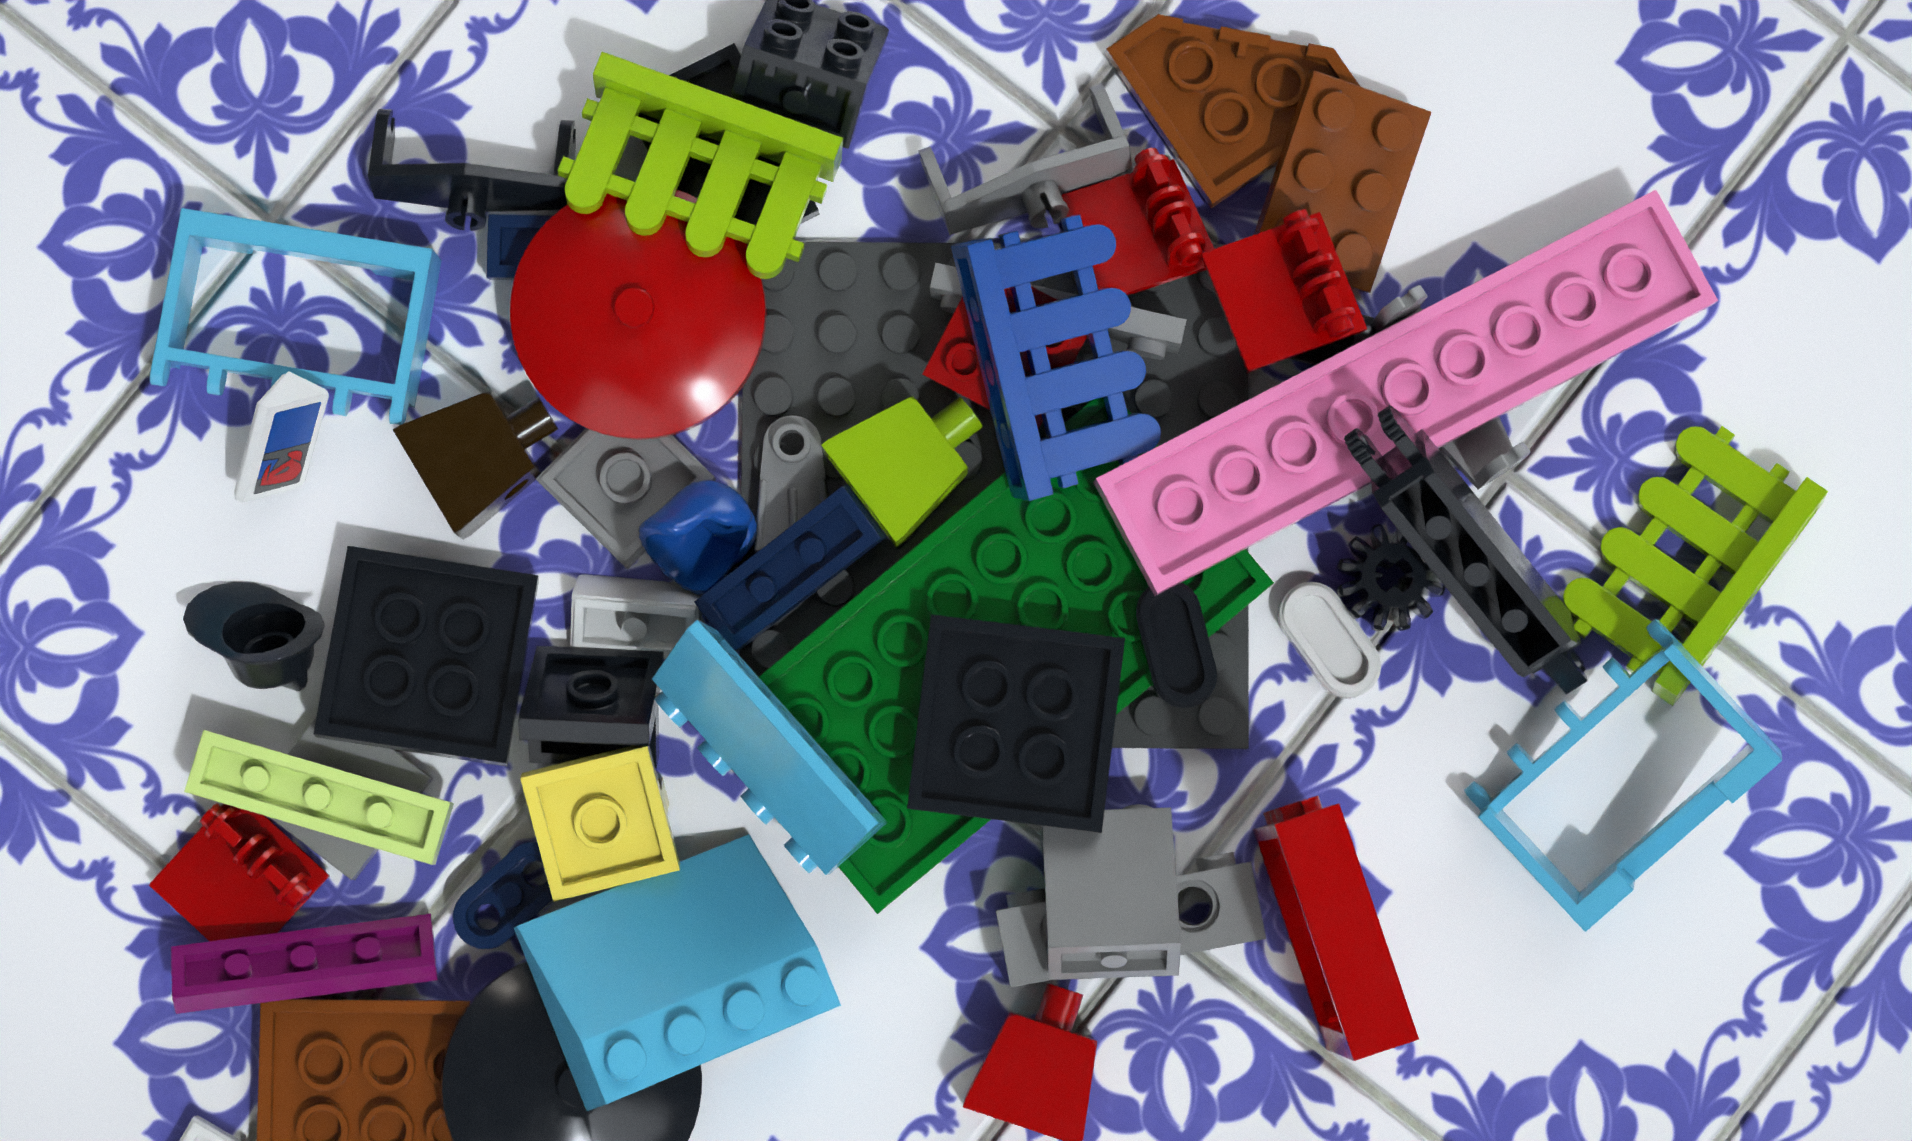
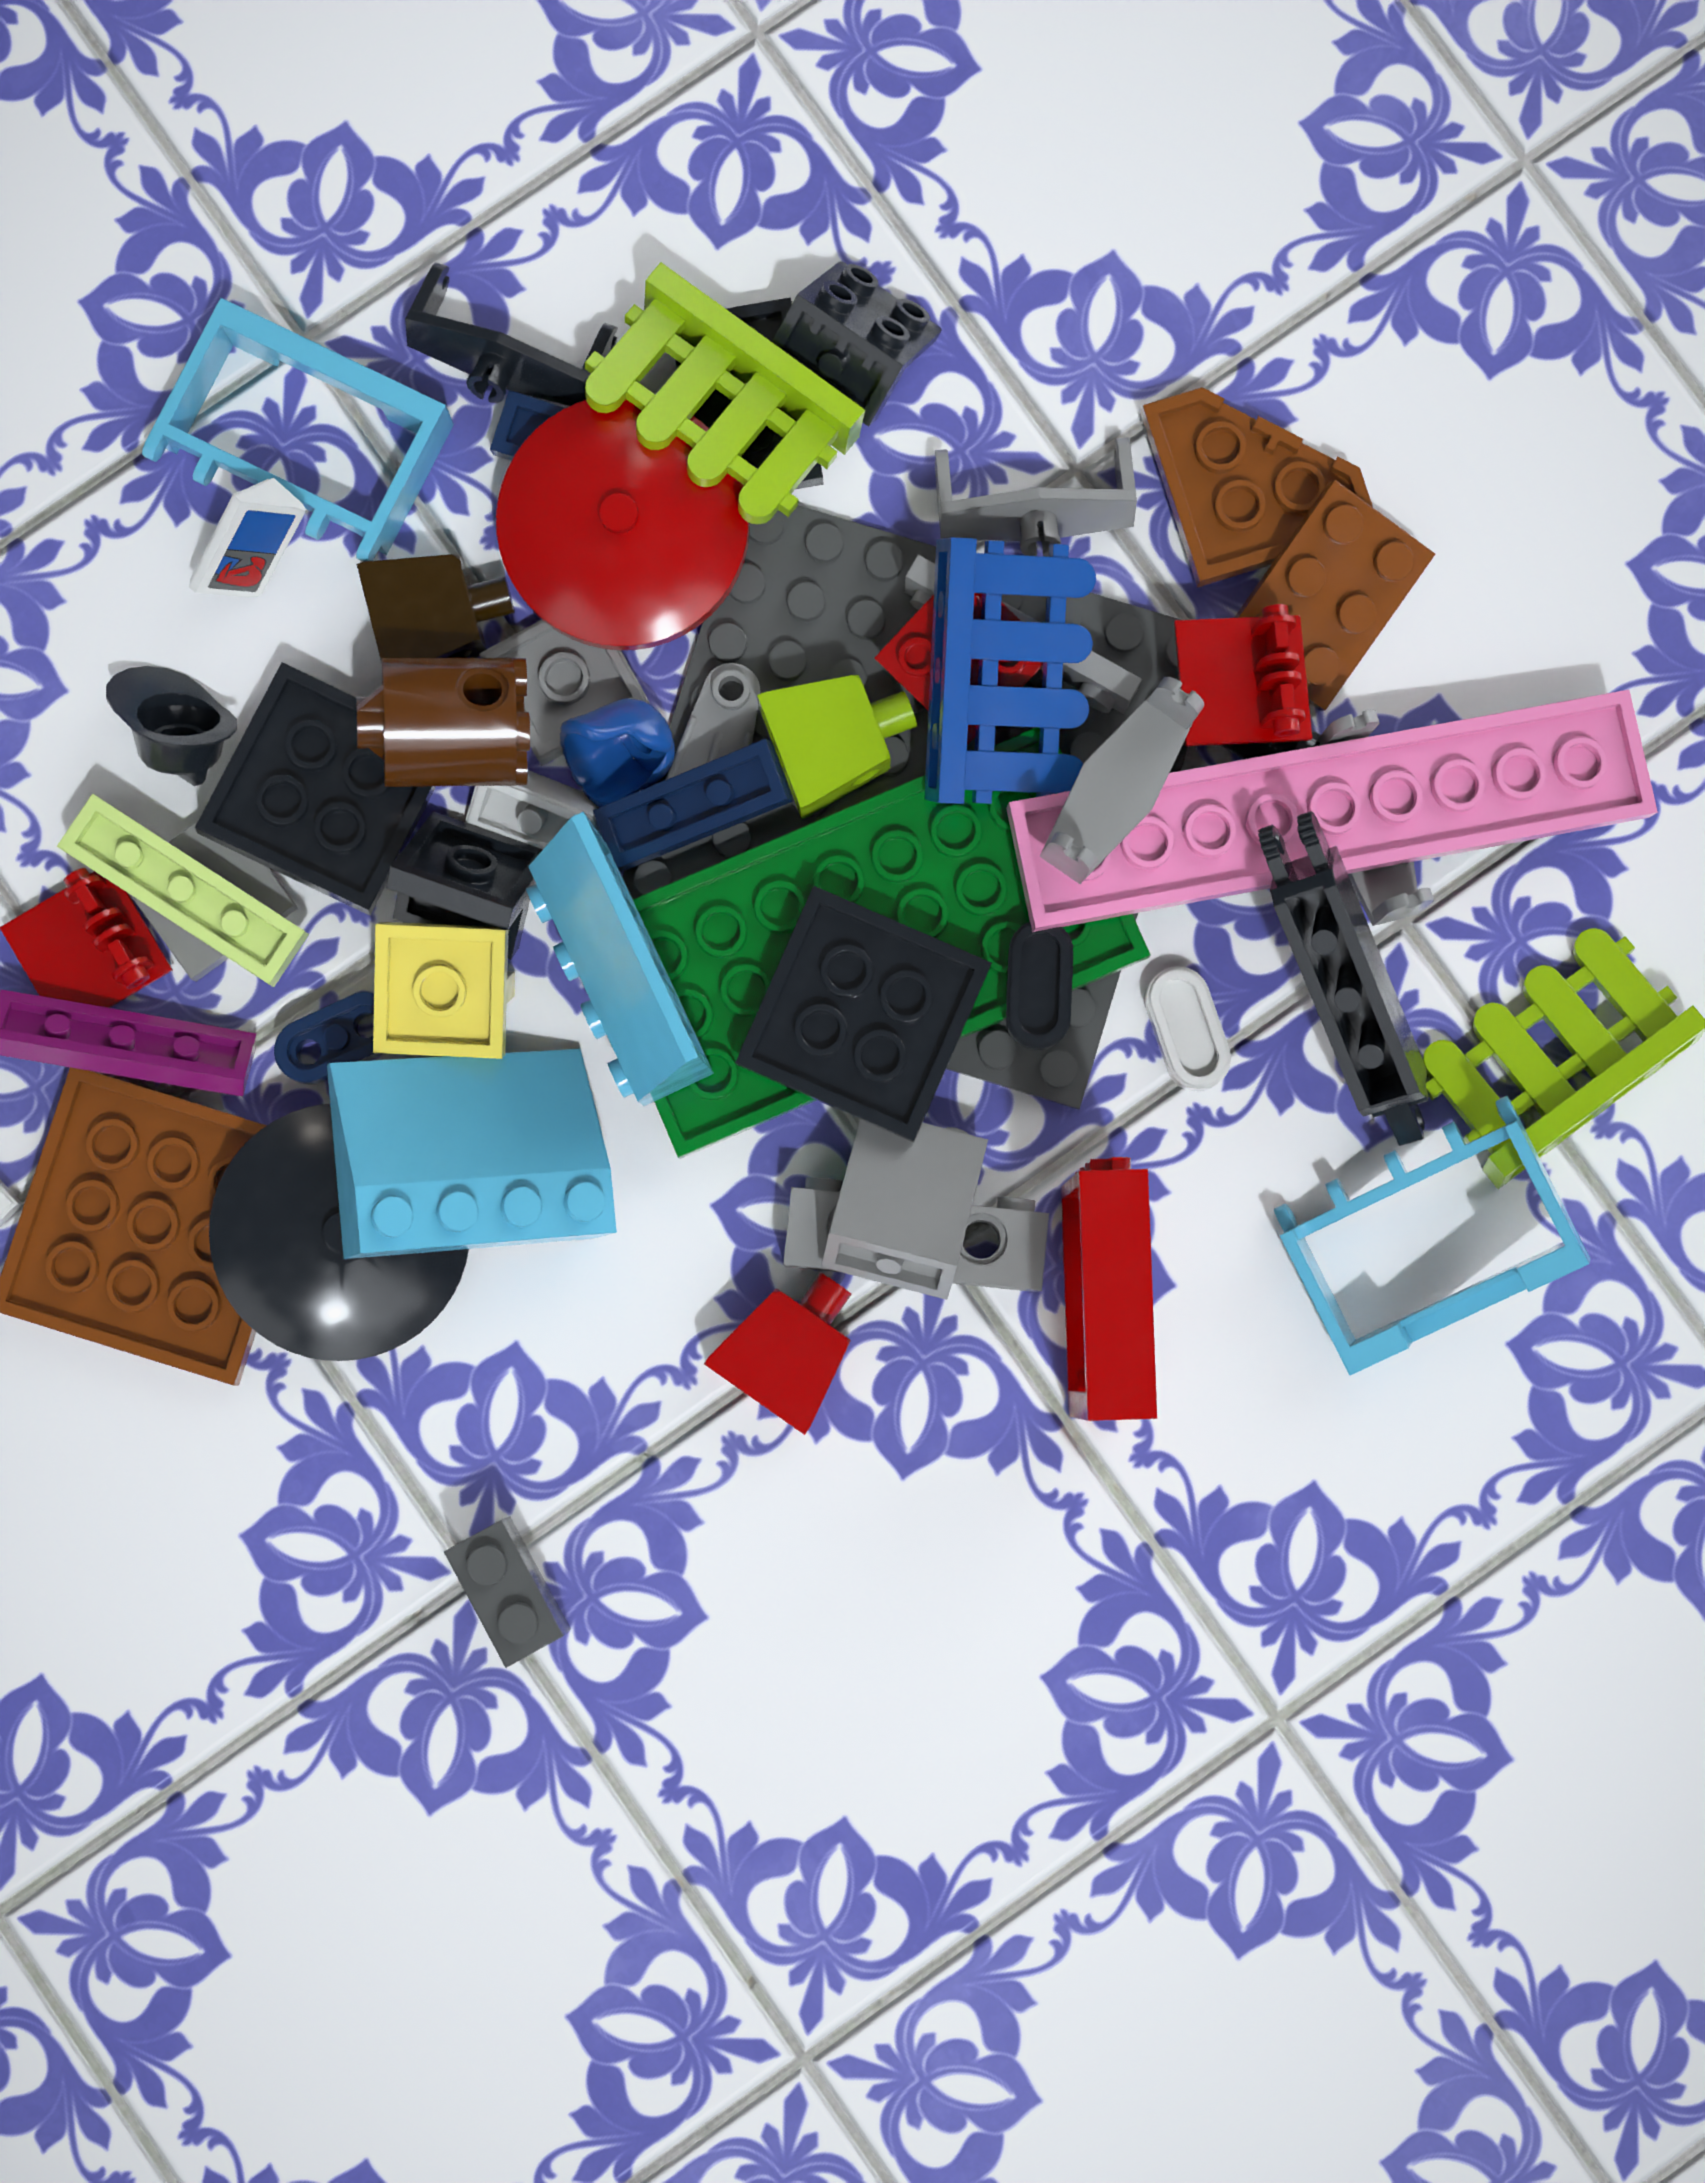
camera: 15 degrees right, 0 degrees up
red hinge [1061,148,1215,296] -> none
black gear [1336,524,1445,631] -> none
none -> reddish brown cylinder [356,658,530,787]
none -> light grey piece [1040,677,1205,884]

